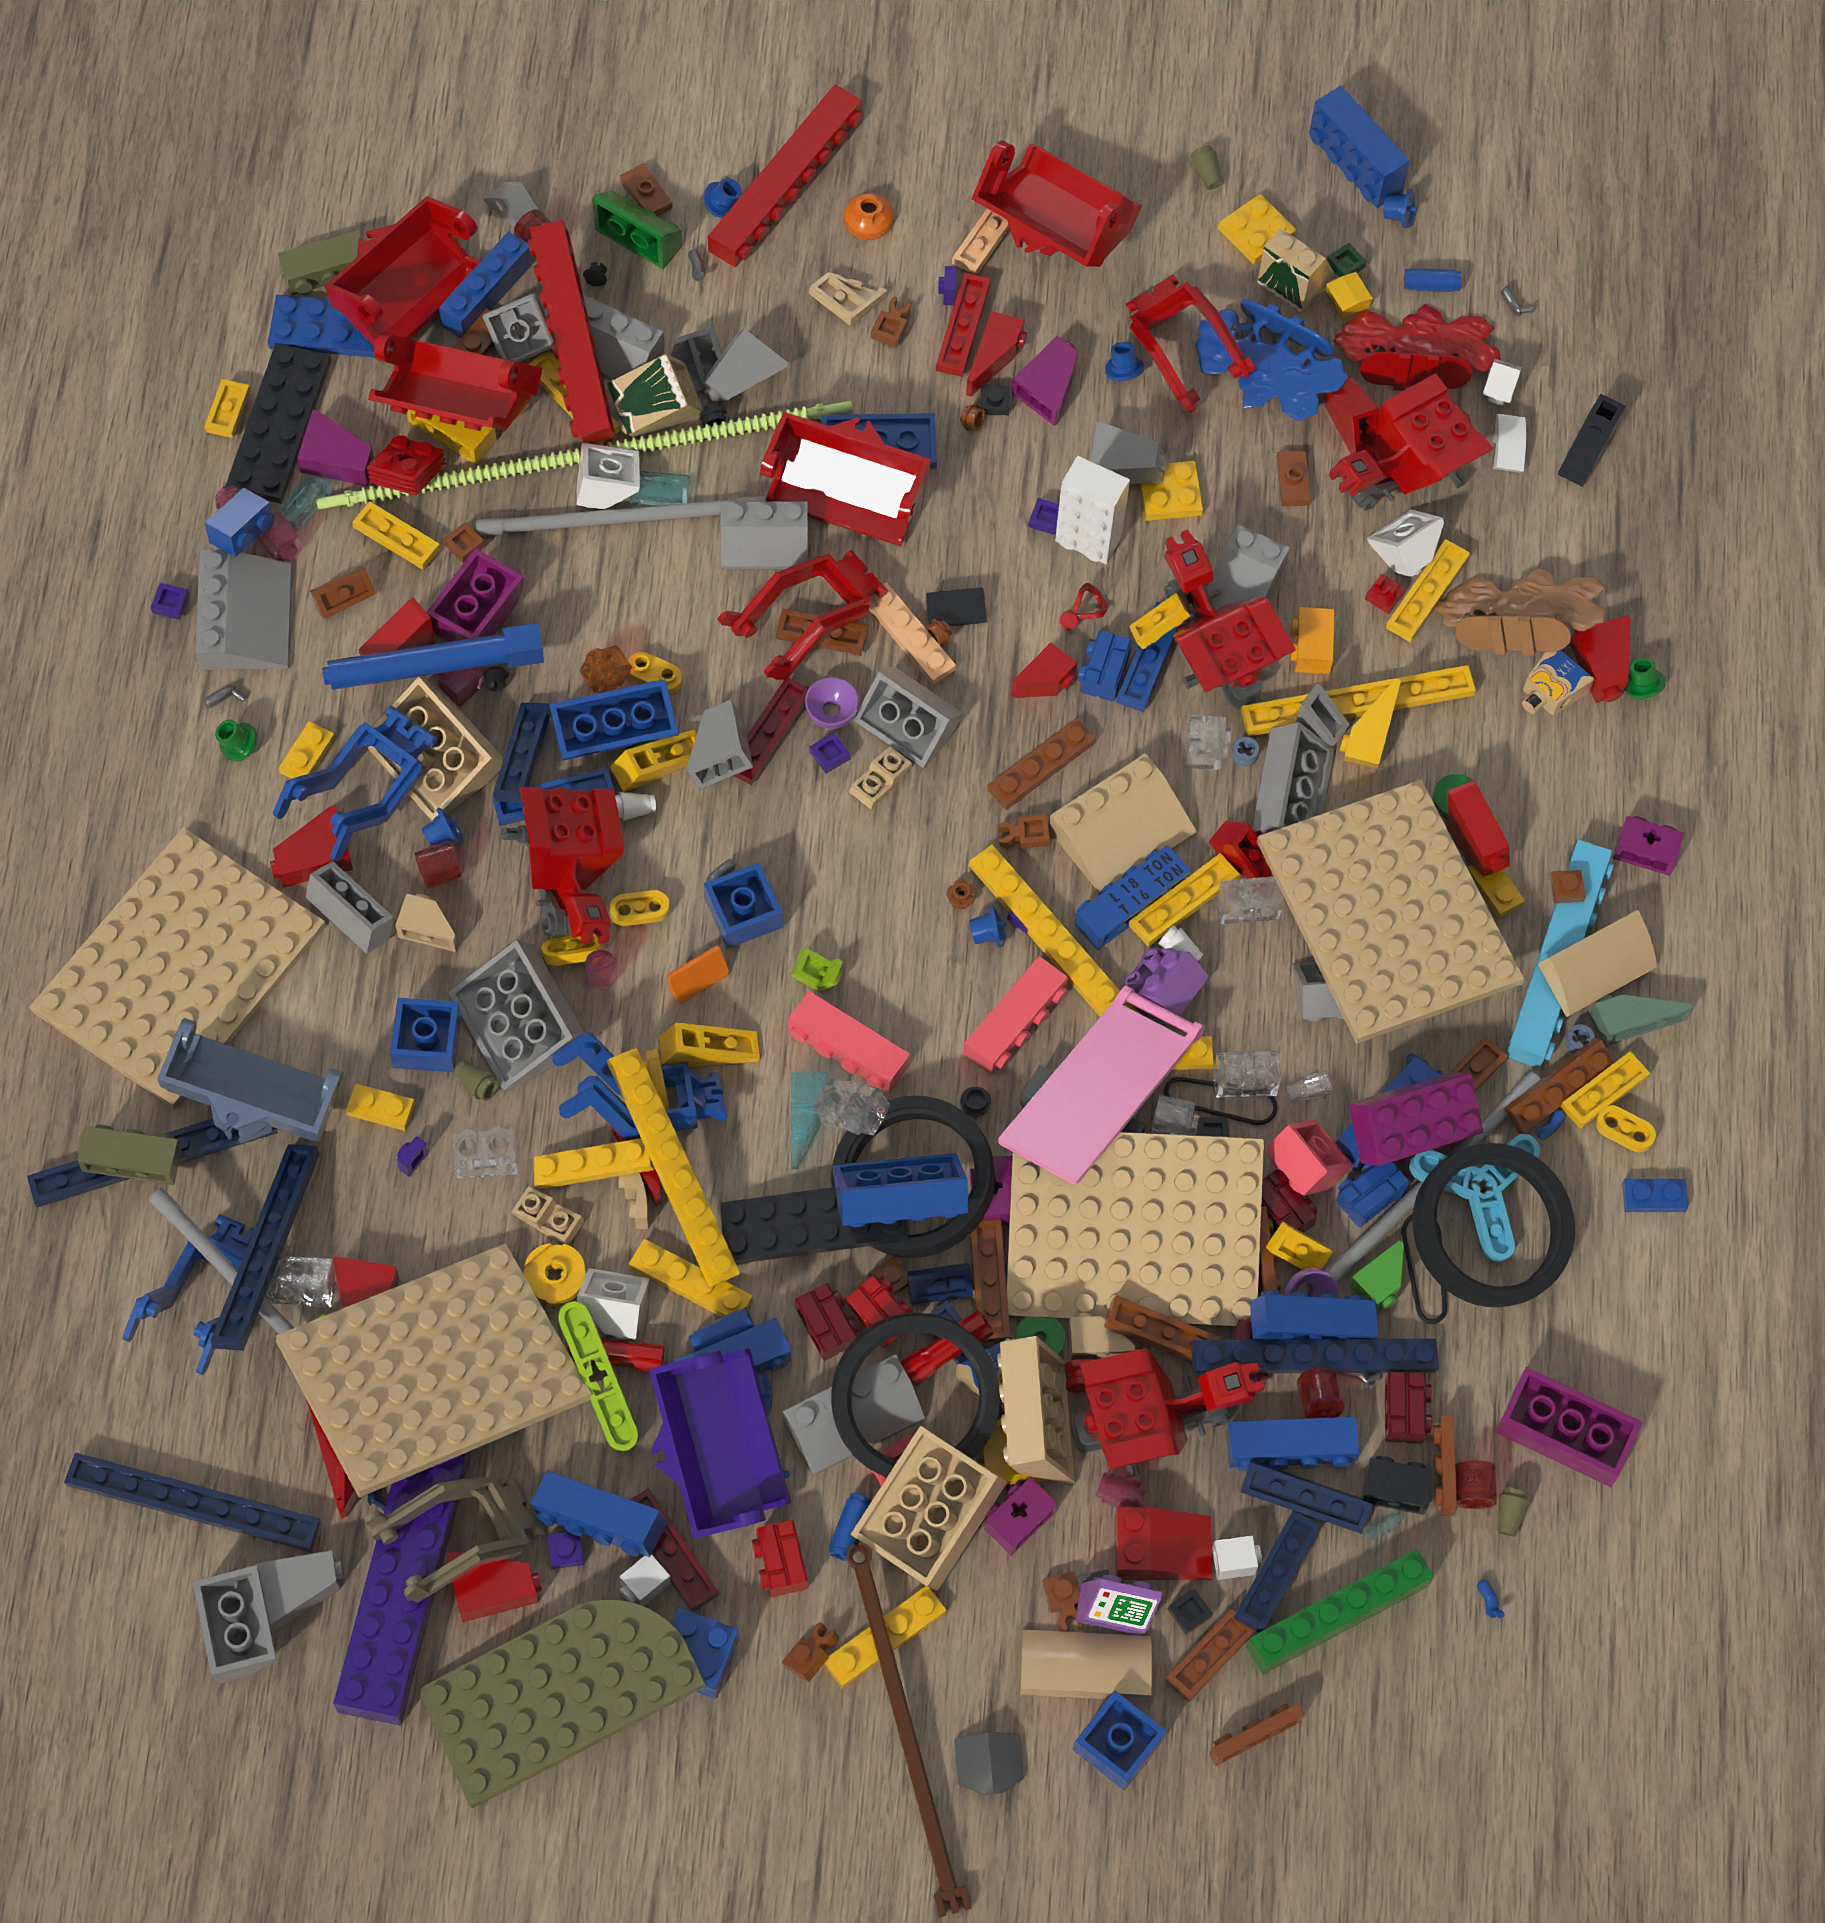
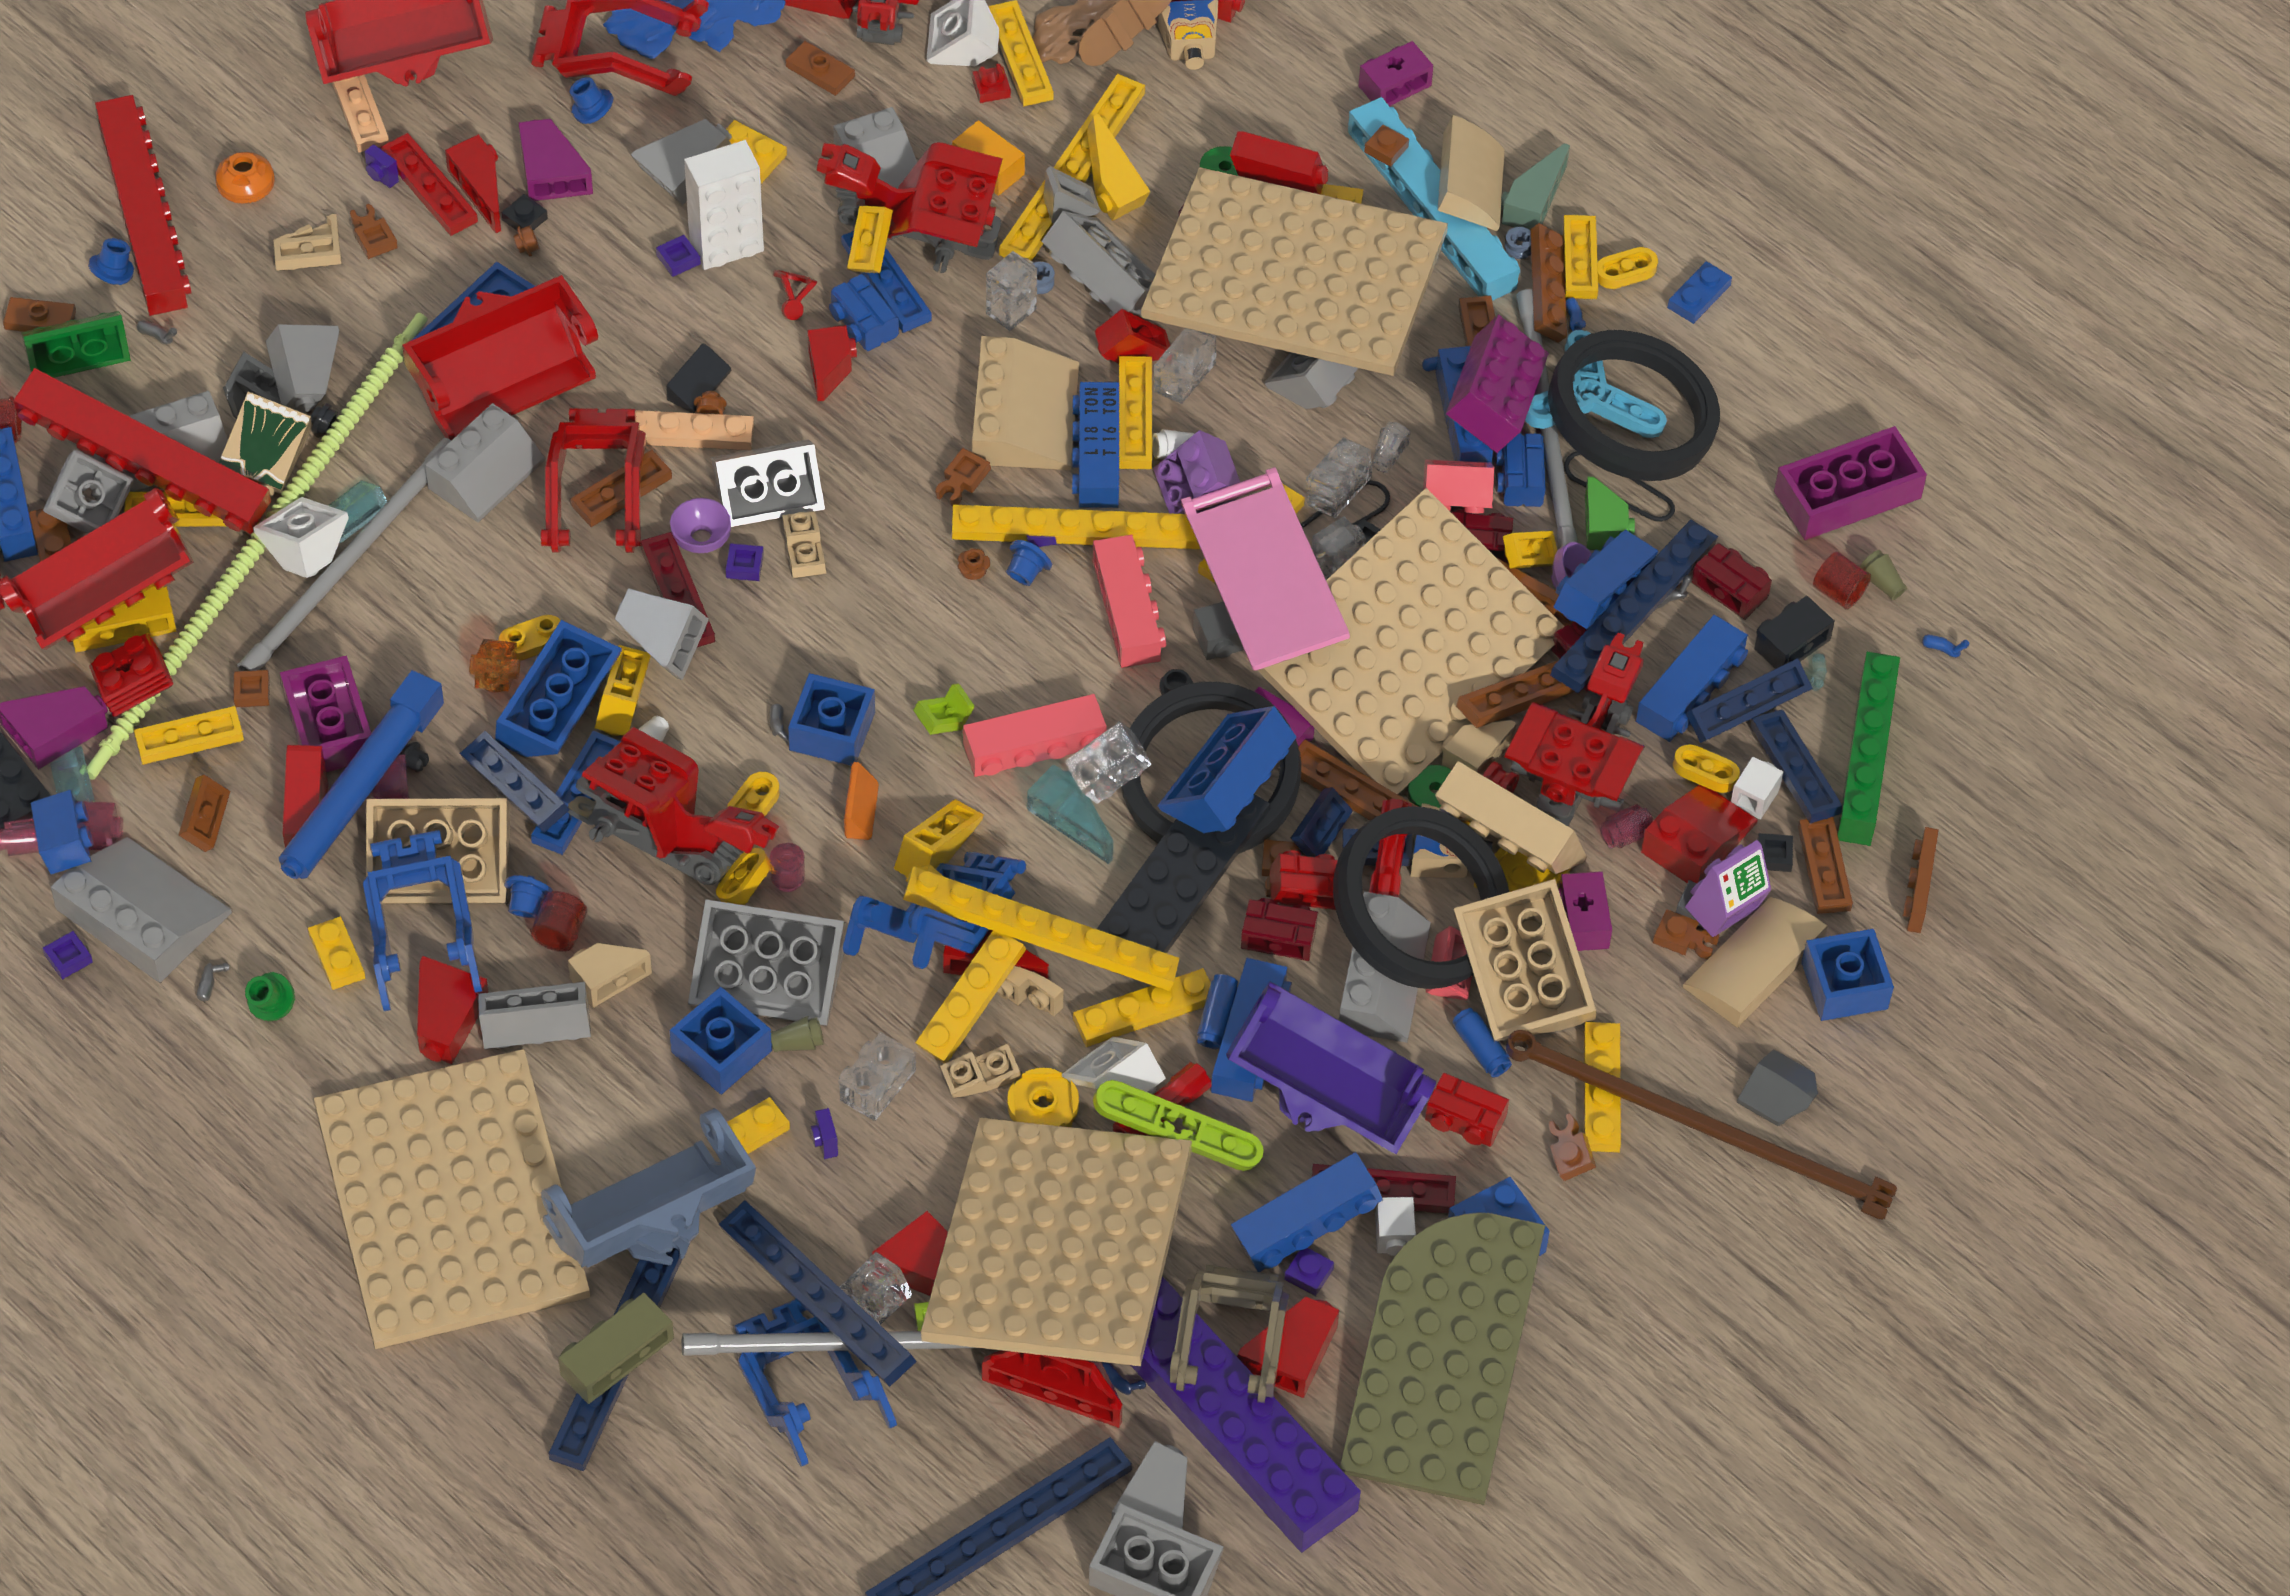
camera: 50 degrees left, 10 degrees down
dark orange plate [987,718,1096,810] -> none
clear red piece [1296,1367,1345,1419] -> none
dark orange plate [1432,1415,1457,1516] -> none
none -> yellow plate [1673,745,1740,793]

